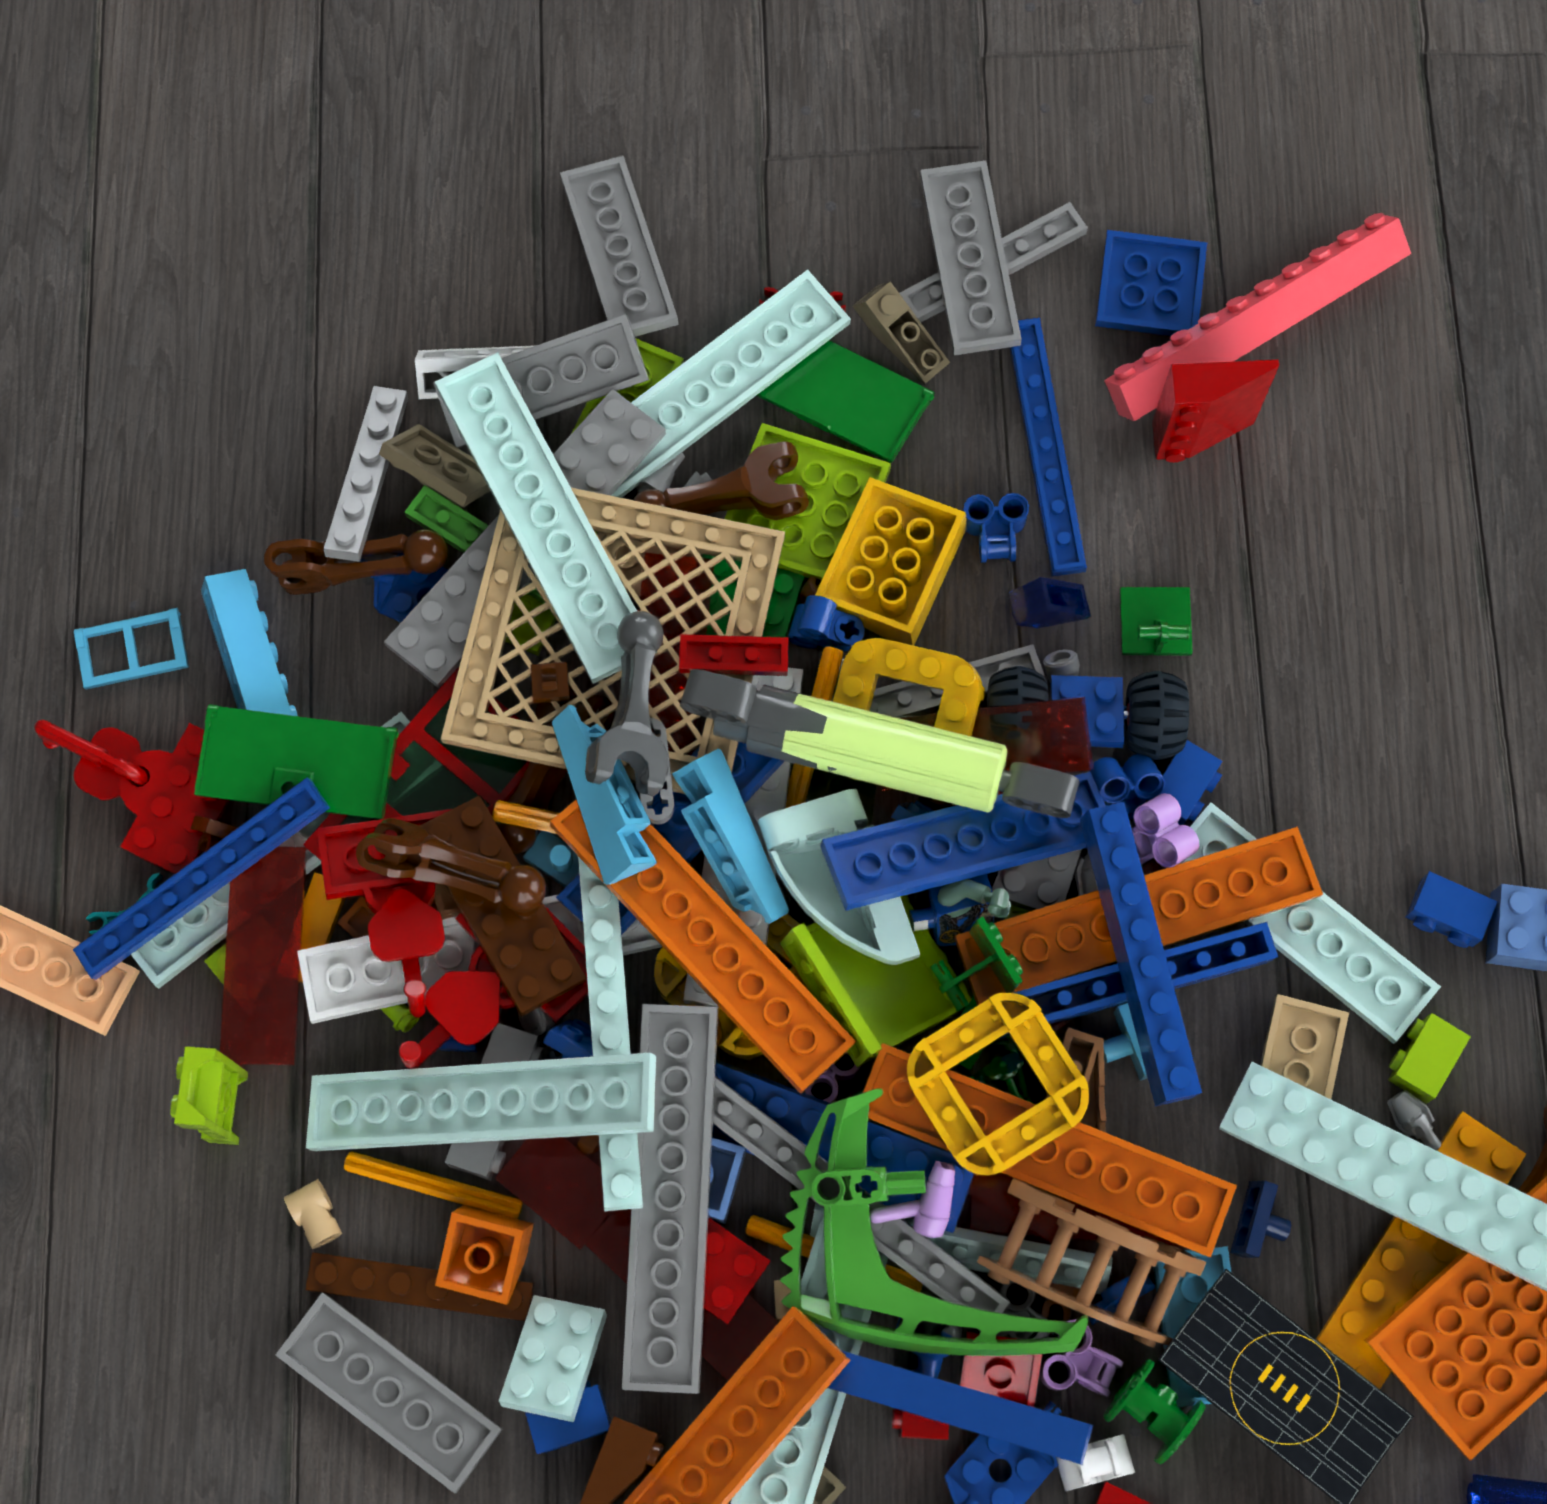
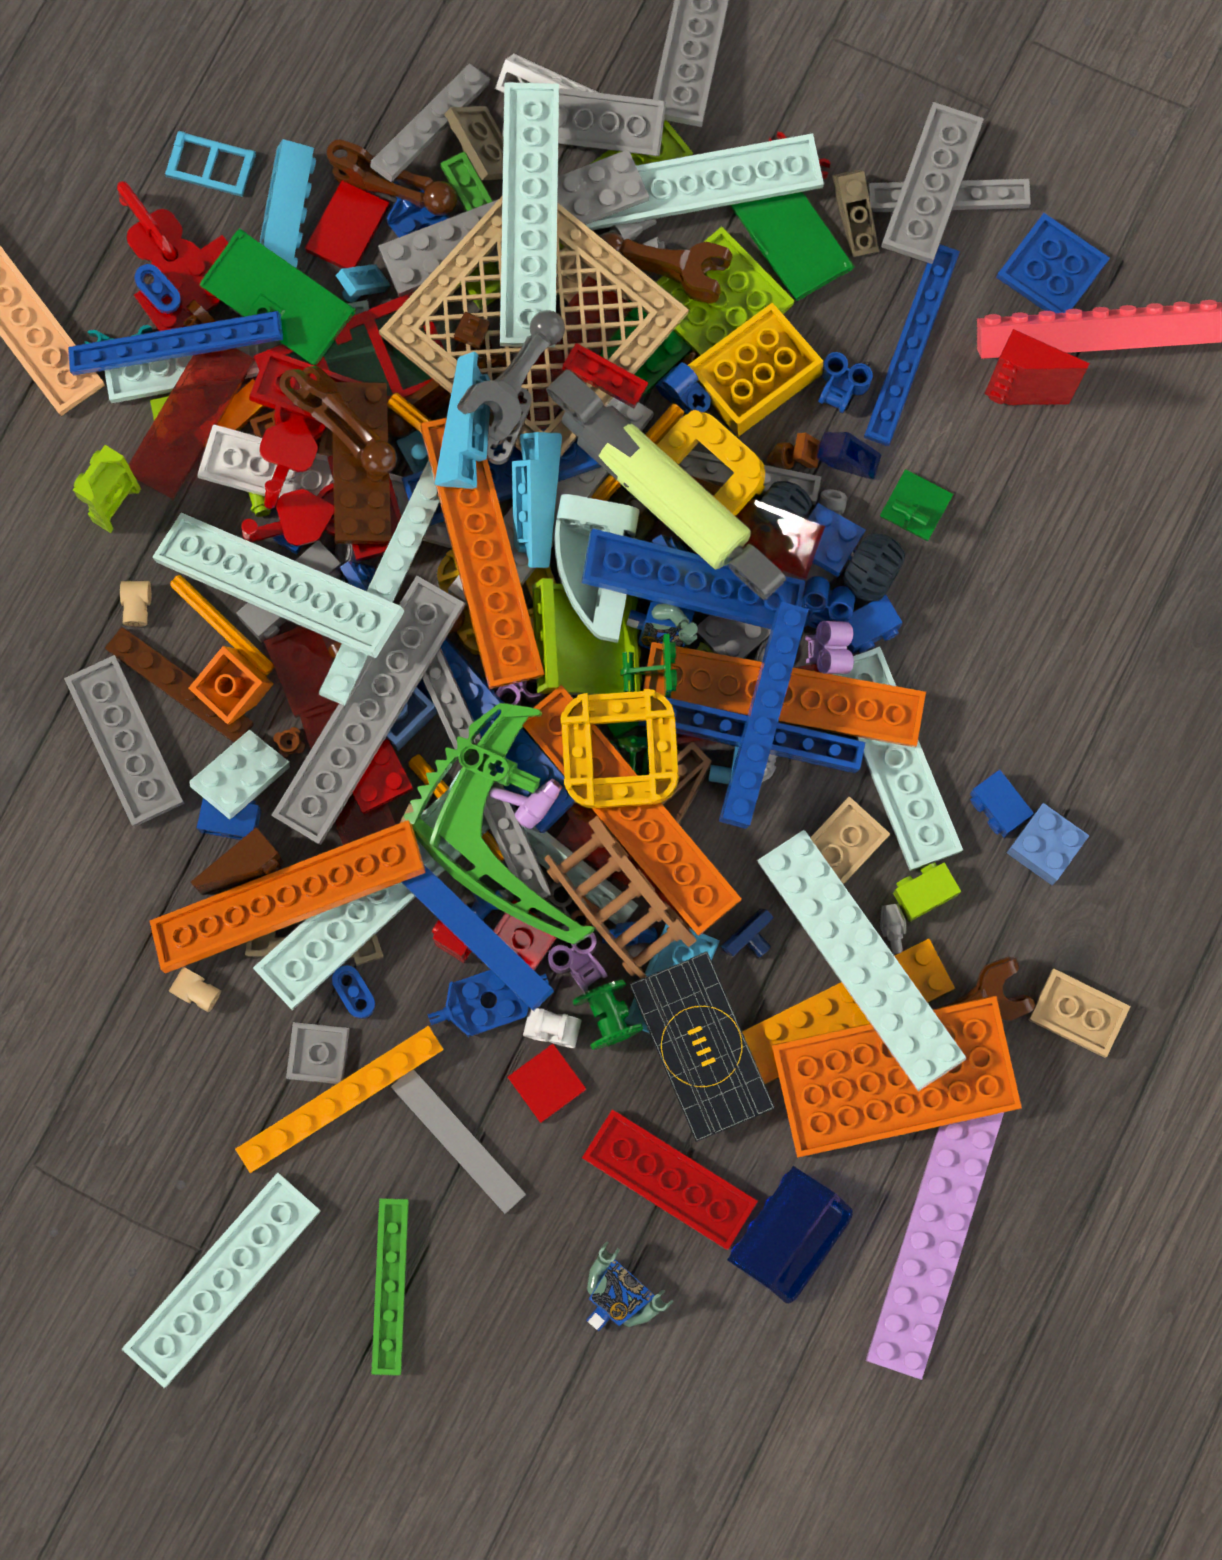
camera: 25 degrees right, 5 degrees up
none -> blue plate [135,264,181,314]
none -> dark orange plate [274,727,305,758]
none -> red tile [305,181,390,269]
none -> medium azure tile [336,264,390,303]
none -> reddish brown tile [767,443,795,470]
none -> dark orange plate [793,433,822,468]

